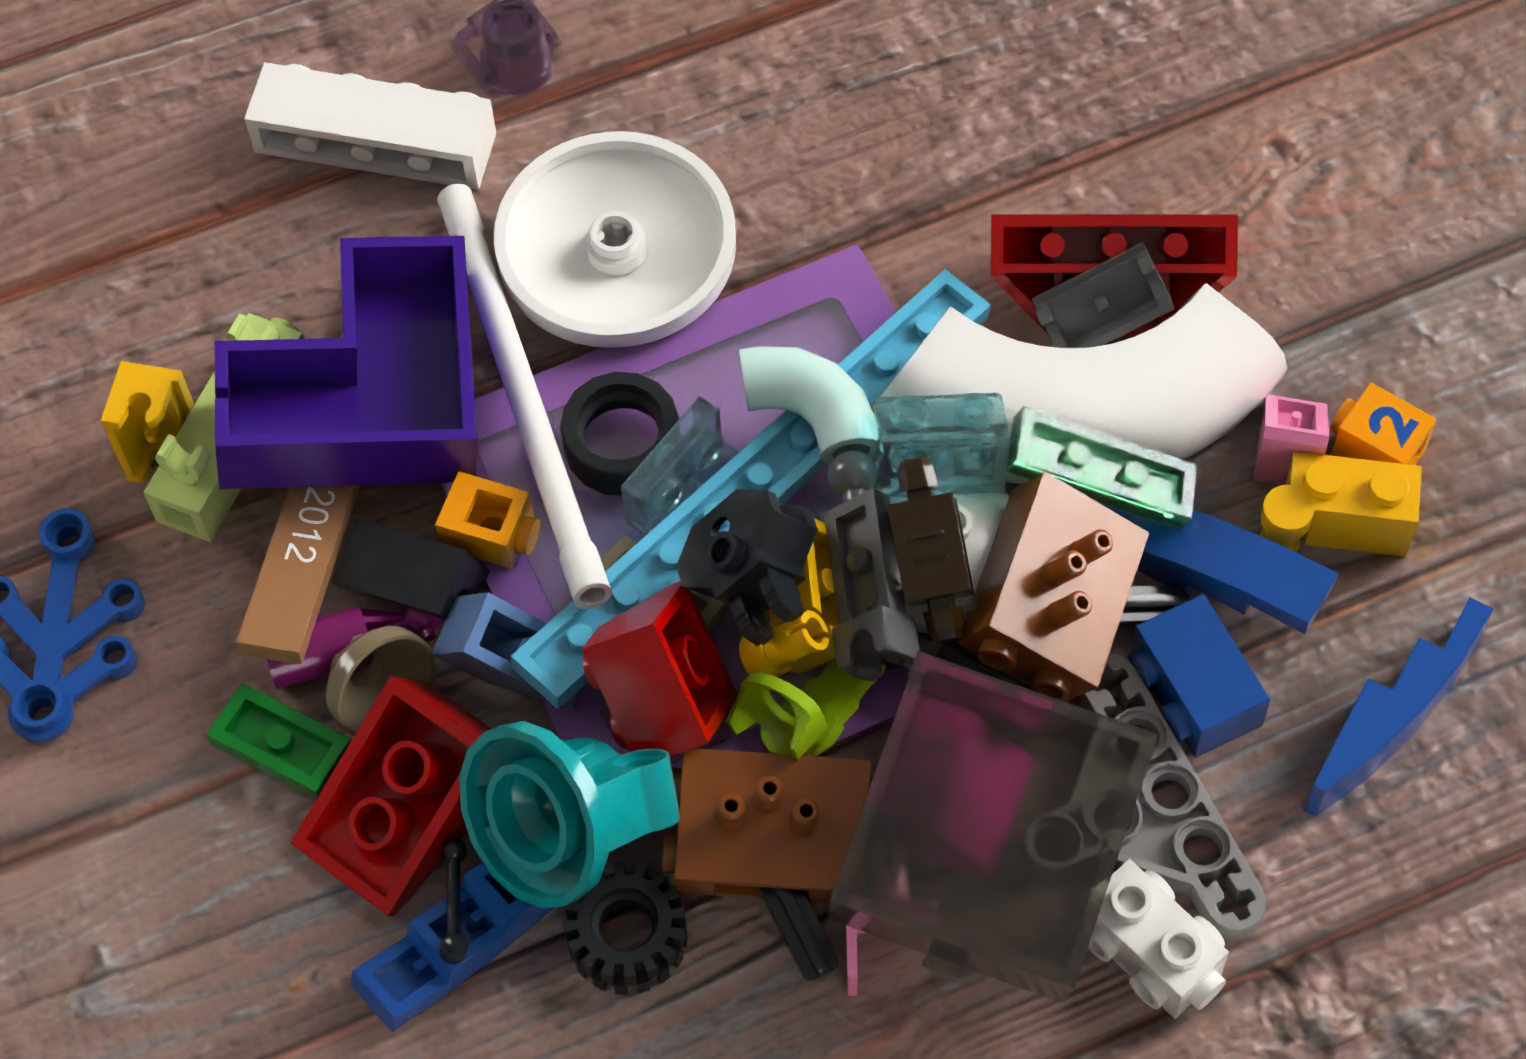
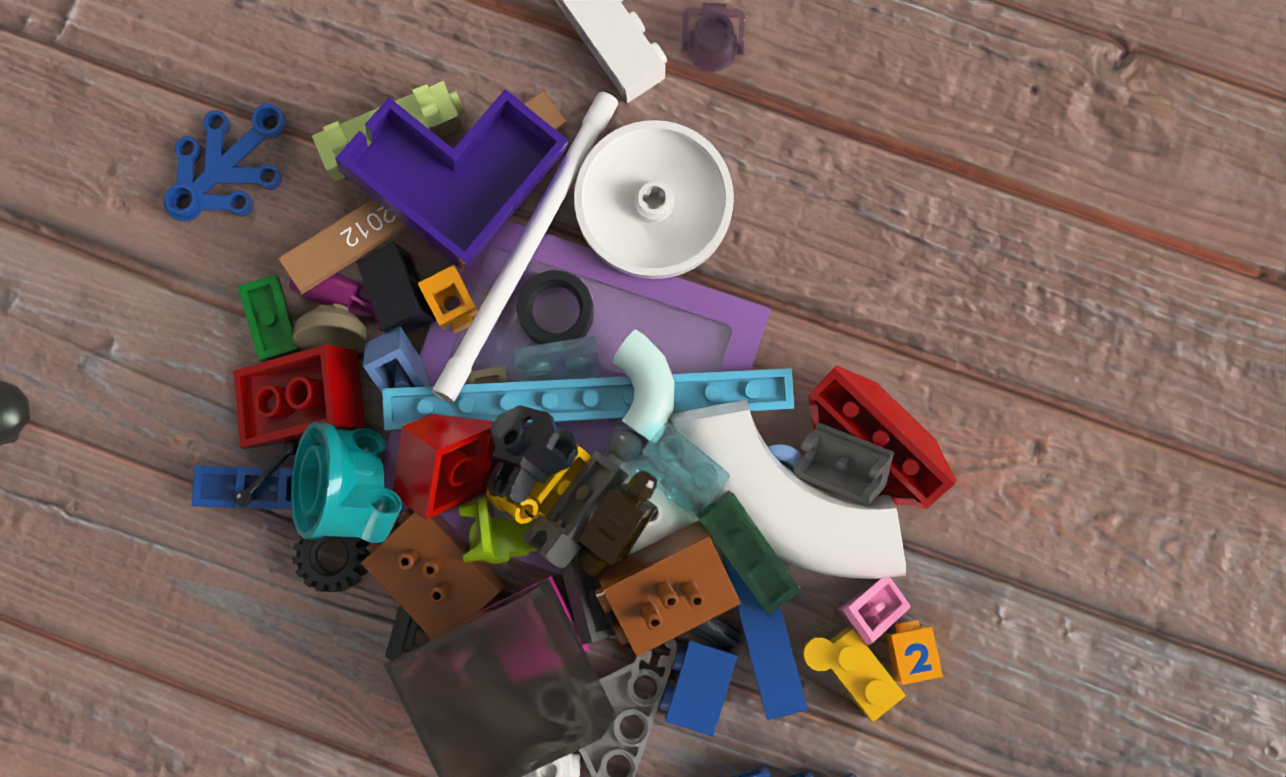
camera: 45 degrees right, 20 degrees up
yellow hinge [100,361,194,484] -> none

